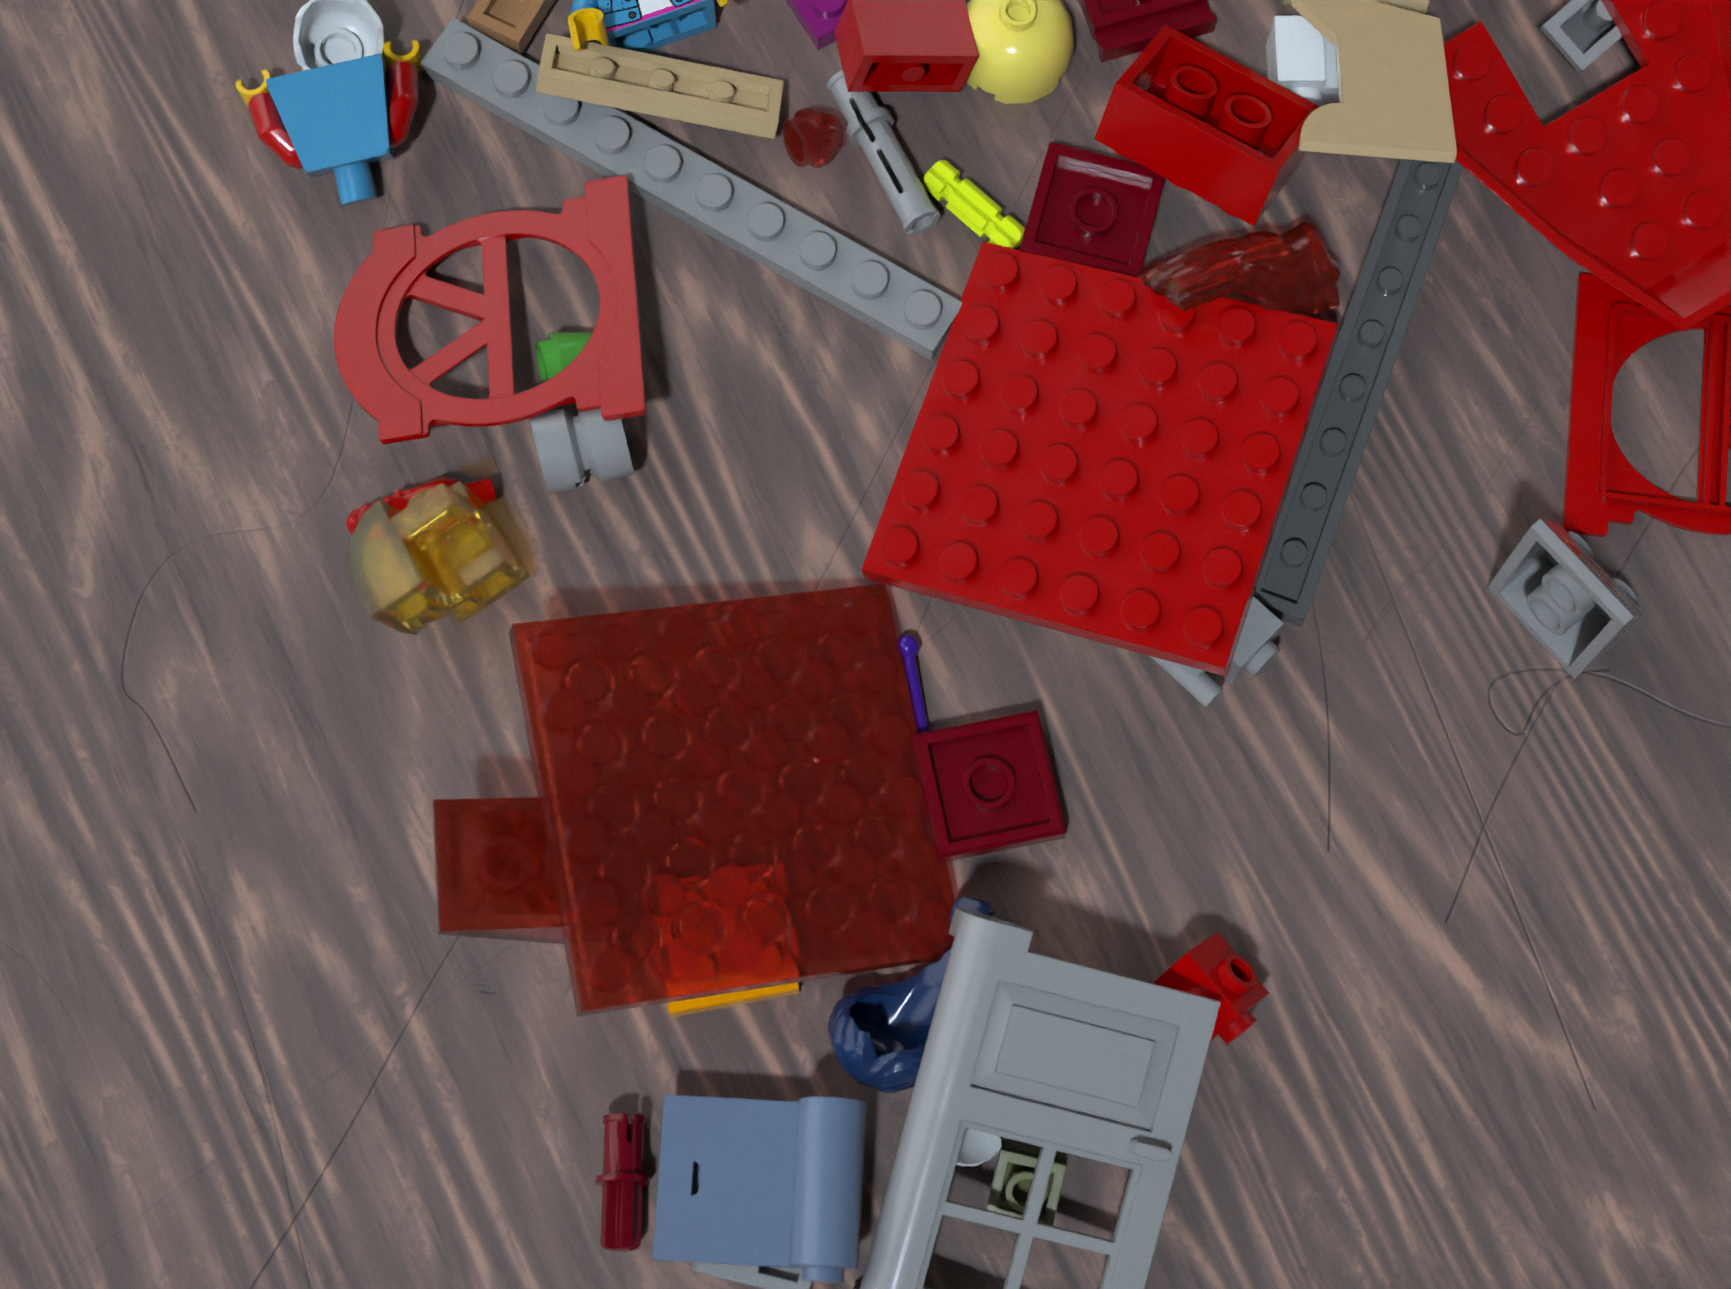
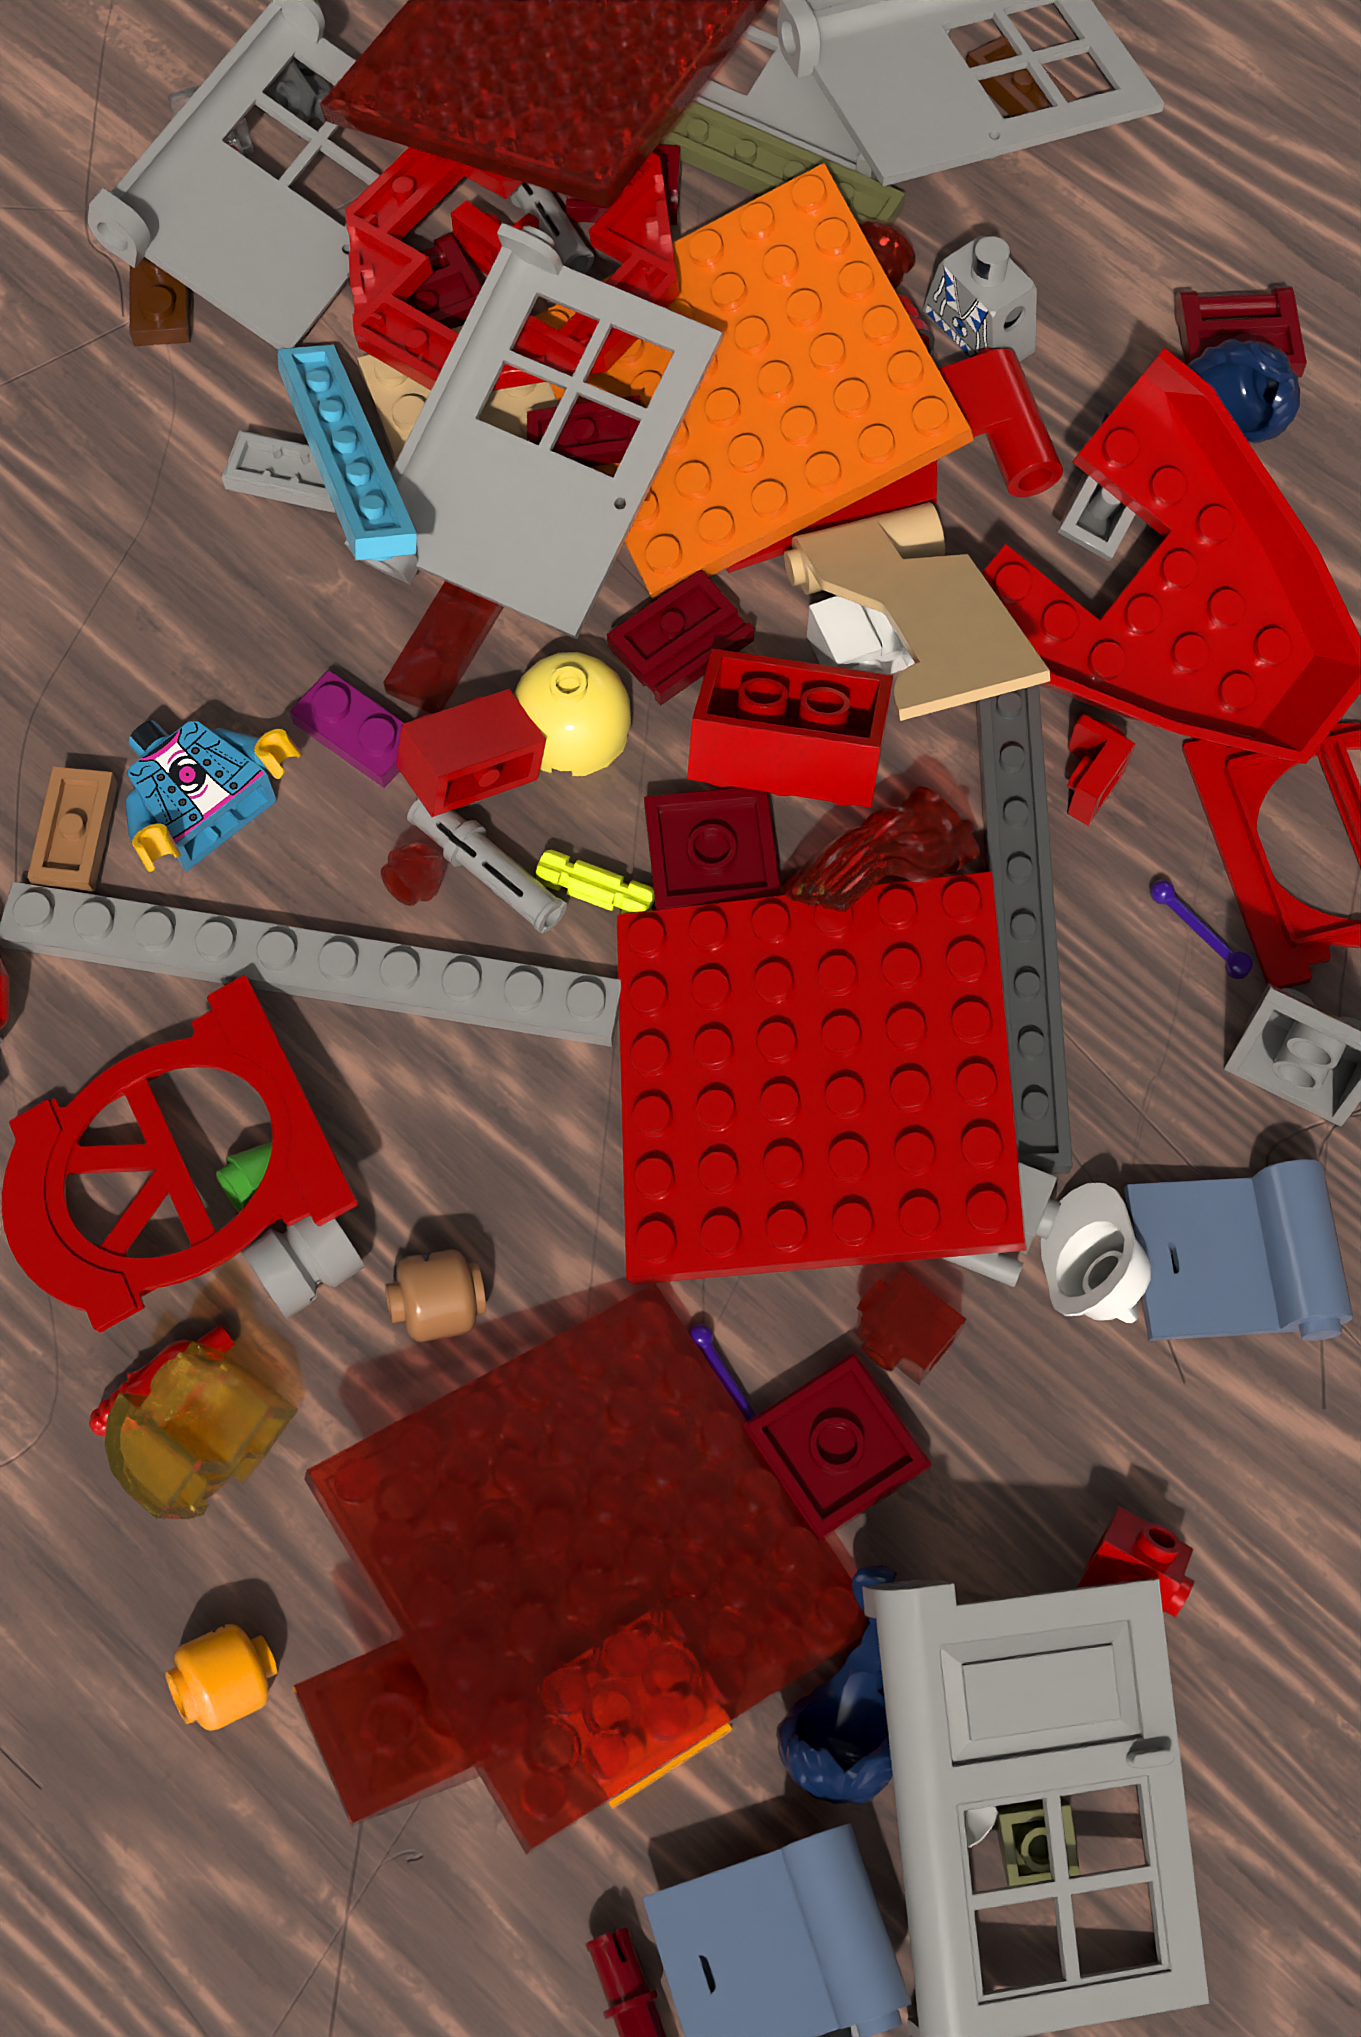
camera: 20 degrees left, 5 degrees down
tan plate [535,33,784,139] -> none
none -> light orange head [165,1623,277,1731]
none -> medium nougat head [385,1249,486,1342]
none -> clear red brick [856,1269,966,1385]
none -> white piece [1041,1183,1152,1323]
none -> red bracket [1067,714,1136,826]
none -> sand blue door [1123,1159,1353,1341]
none -> dark purple hinge [1150,880,1253,979]

